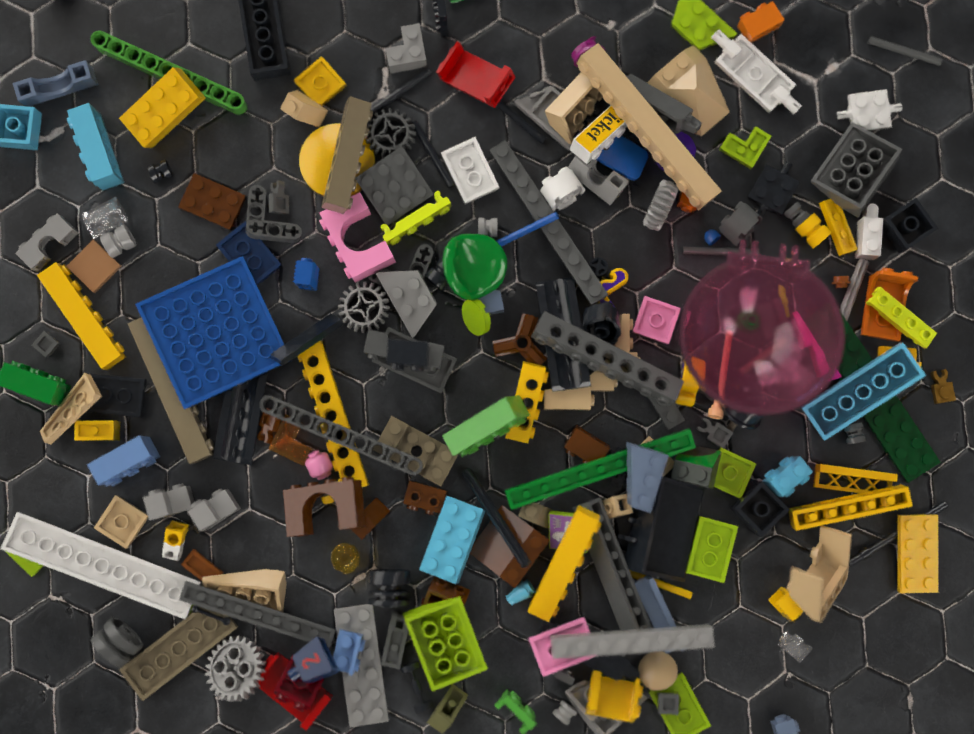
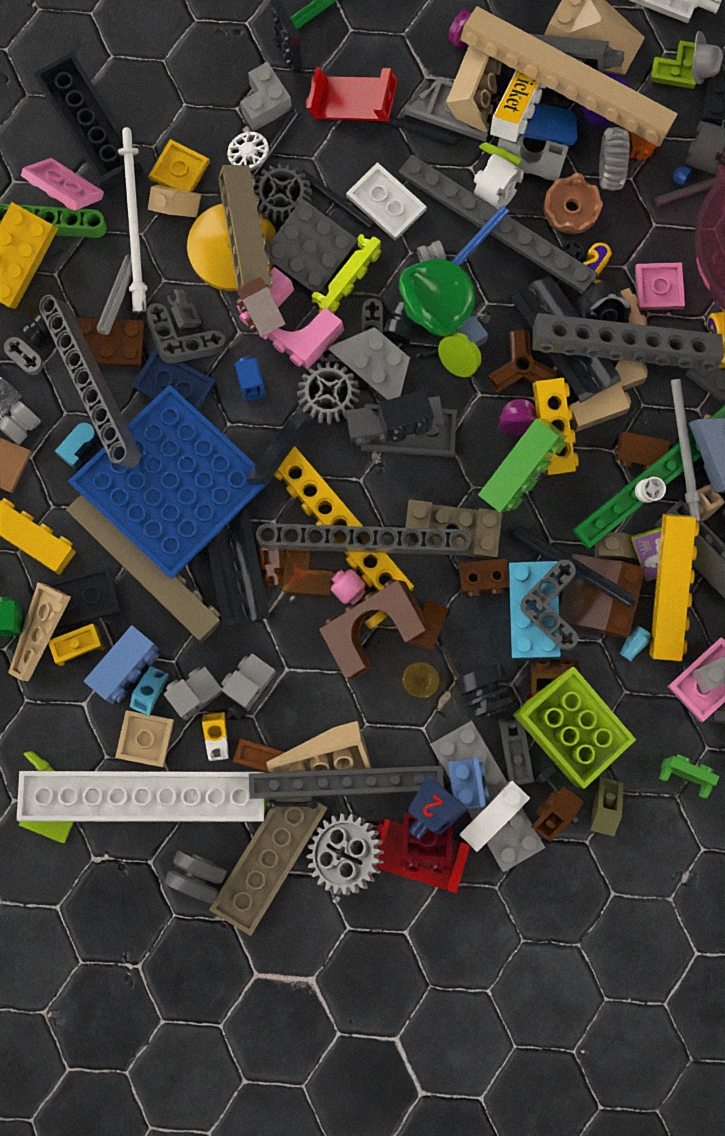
camera: 20 degrees left, 5 degrees down
none -> light grey beam [4,337,43,375]
none -> bright pink plate [21,158,104,211]
none -> lime piece [23,751,55,771]
none -> dark grey beam [39,295,140,468]
none -> medium azure leg [55,423,97,470]
none -> light grey axle [97,254,133,335]
none -> white bar [118,127,147,313]
none -> medium azure leg [130,666,169,716]
none -> white wheel [227,132,269,171]
none -> brick [236,277,285,337]
none -> white slope [459,781,530,852]
none -> lime piece [479,142,522,167]
none -> magenta piece [499,399,538,436]
none -> dark grey beam [520,559,578,651]
none -> reddish brown brick [531,787,584,842]
none -> nougat plate [544,173,603,234]
none -> white wheel [635,477,666,503]
none -> light grey bar [671,379,701,521]
none -> light grey piece [692,31,723,84]

